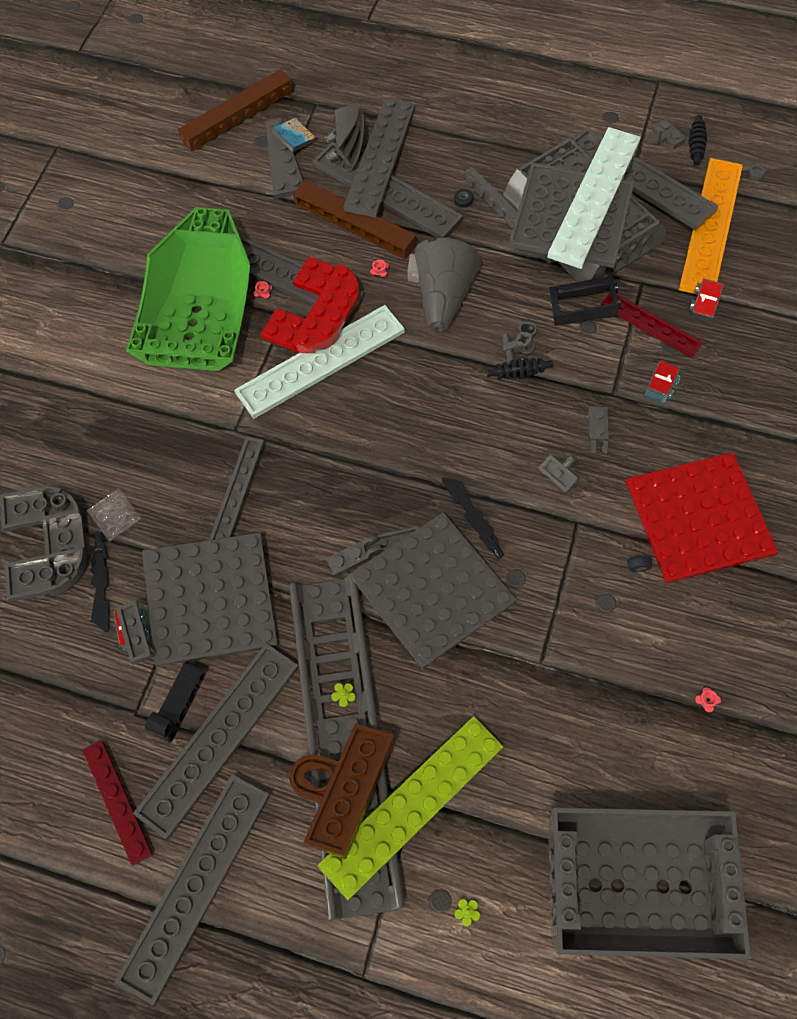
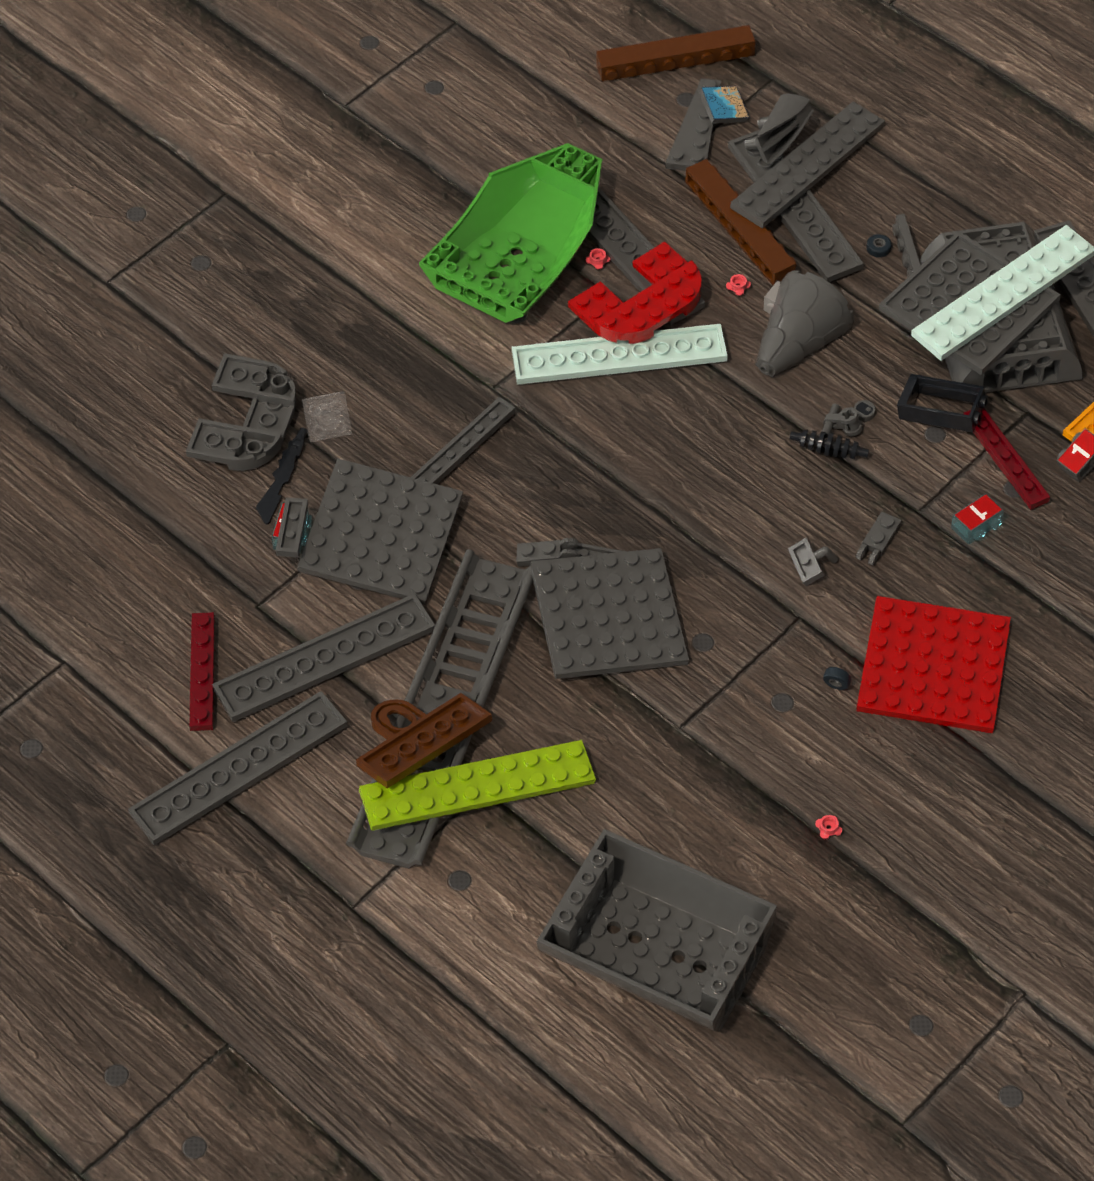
camera: 25 degrees right, 10 degrees down
black beam [145,661,206,743] -> none
lime plant [331,683,355,707] -> none
black sword [442,477,504,559] -> none
lime plant [454,899,480,926] -> none

